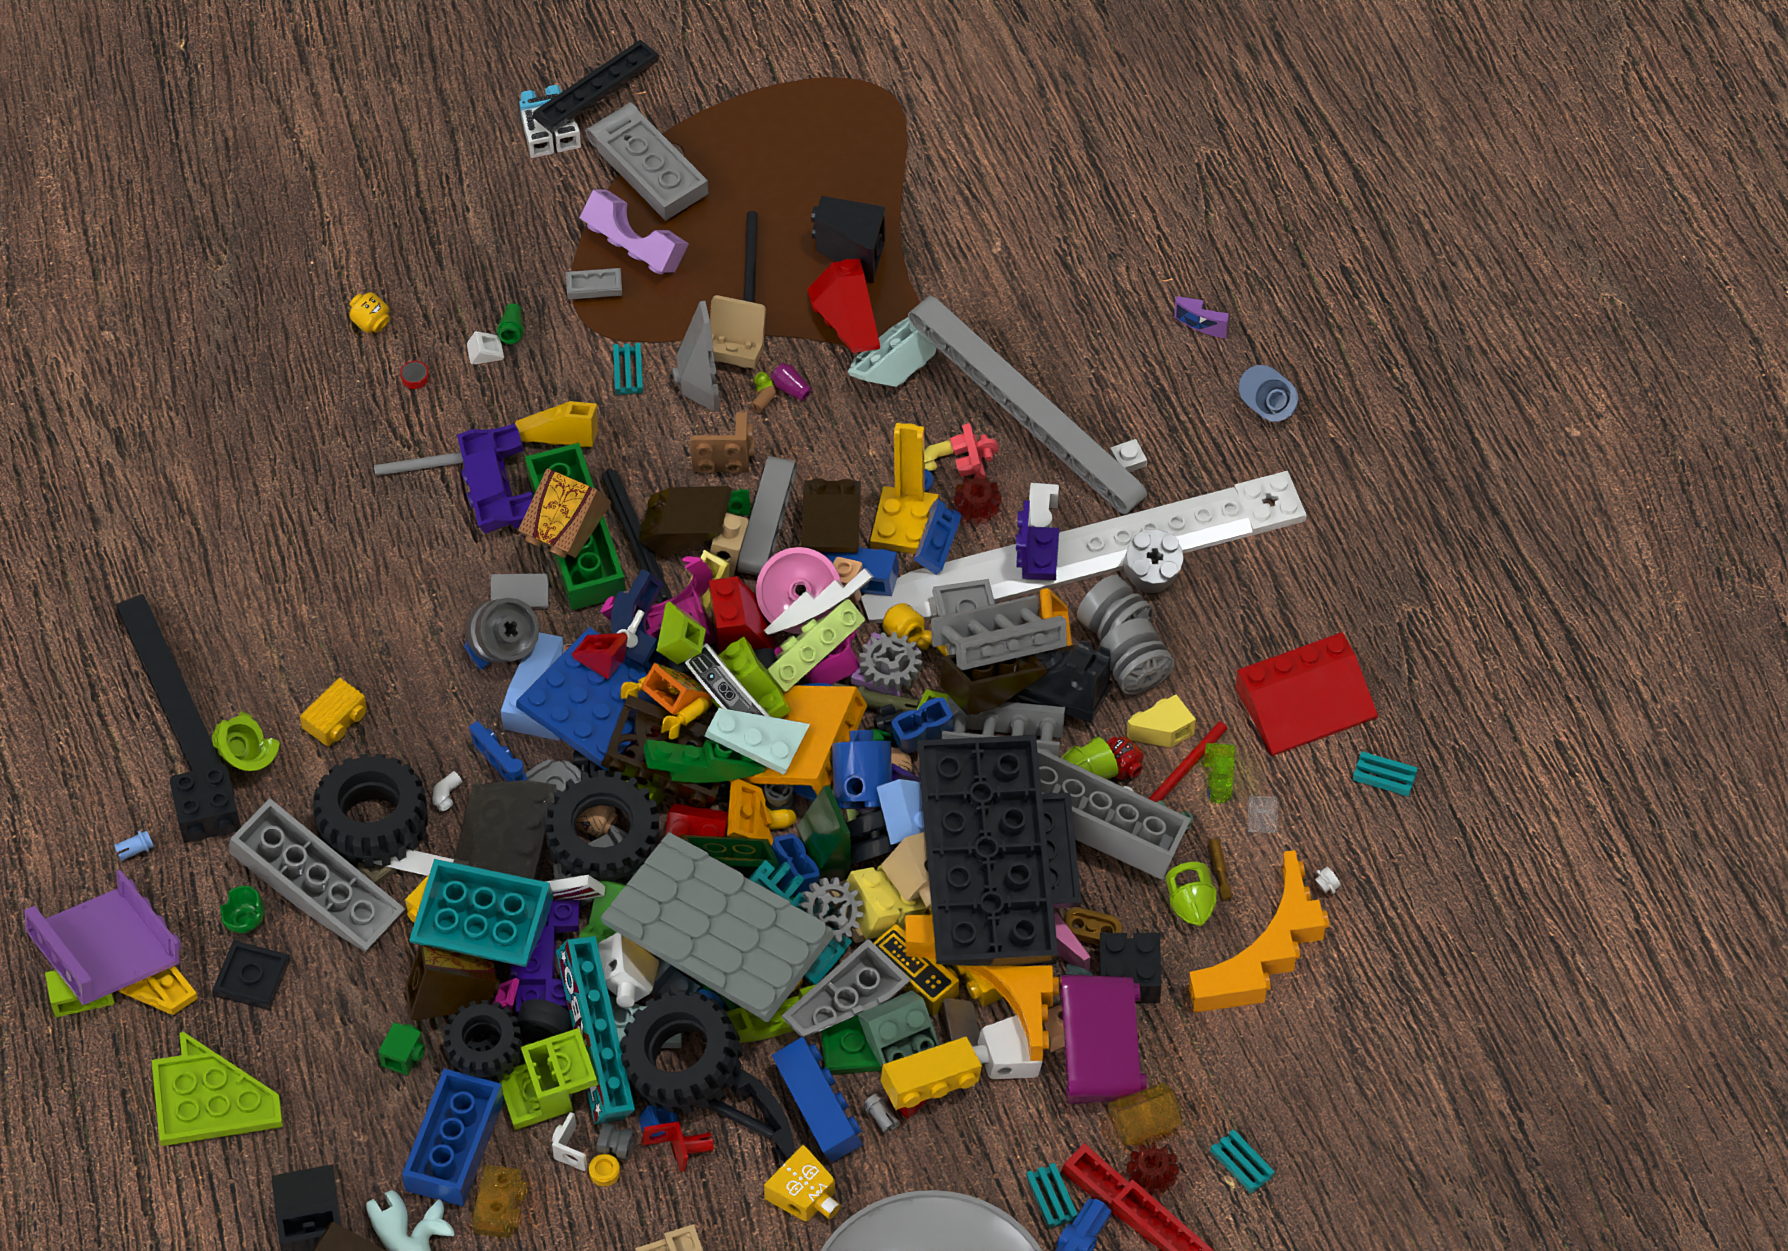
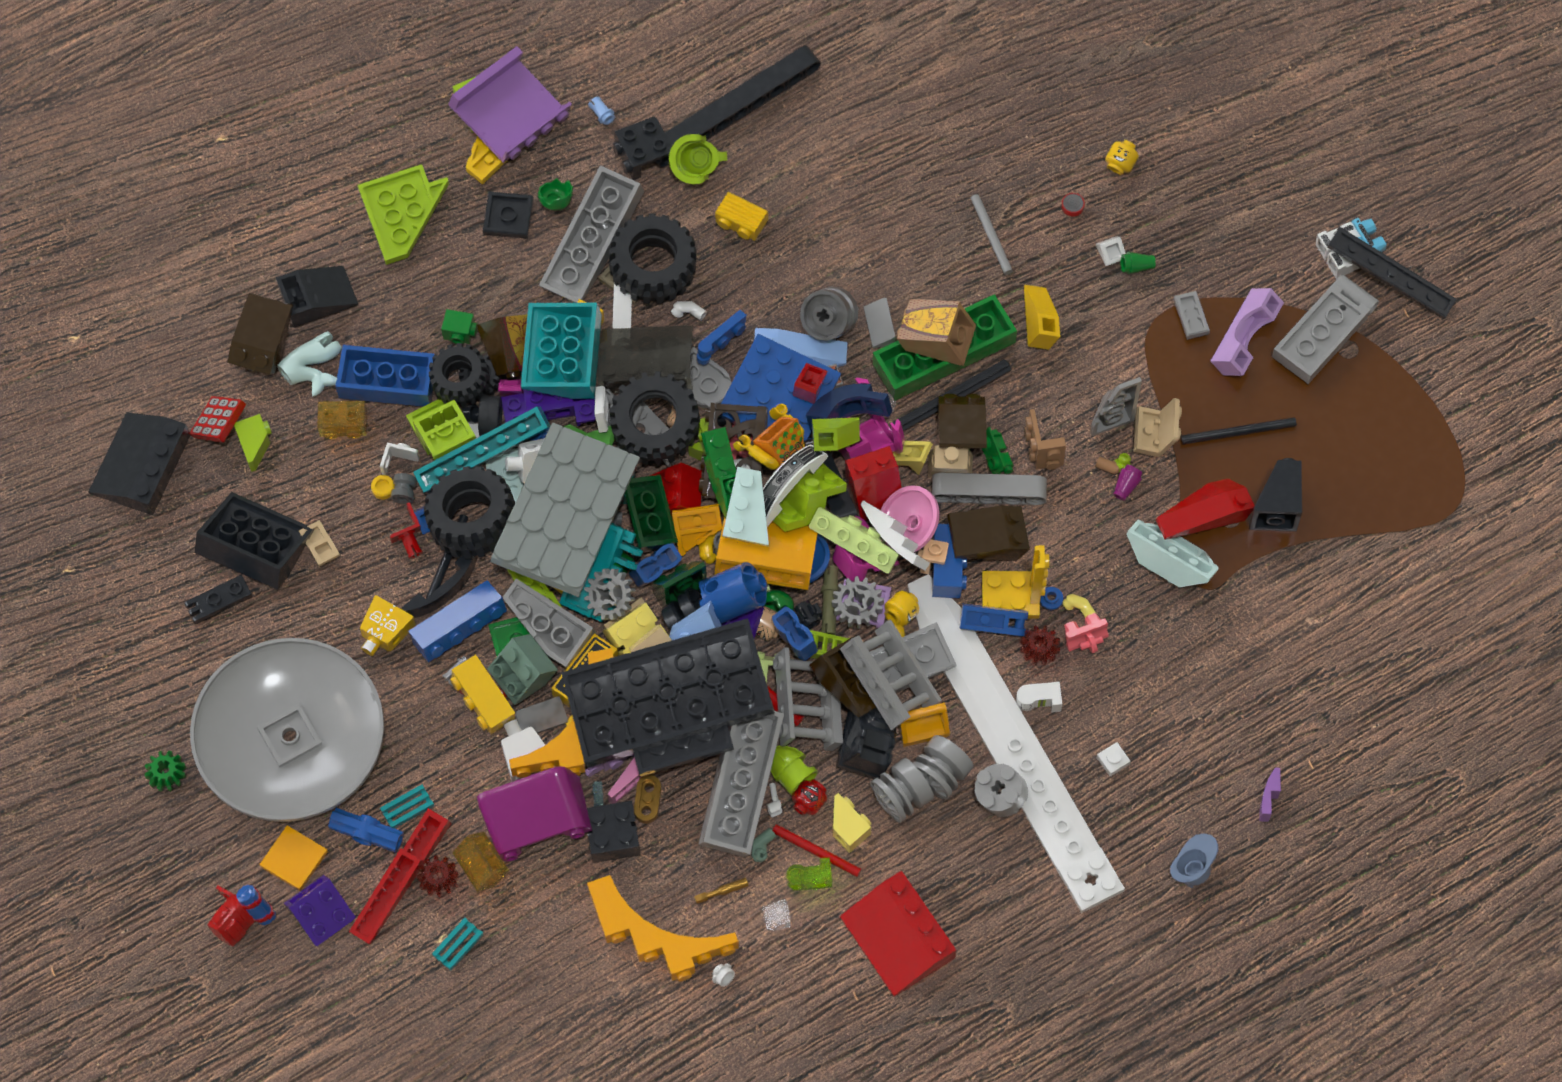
camera: 80 degrees right, 10 degrees up
dark purple bracket [457,423,534,534] -> none
teal tile [613,343,643,395] -> none
white hand [617,610,645,648] -> none
light grey beam [908,296,1147,514] -> none
dark purple bracket [1016,500,1059,580] -> none
lime helmet [1166,862,1217,926] -> none
teal tile [1352,751,1418,797] -> none

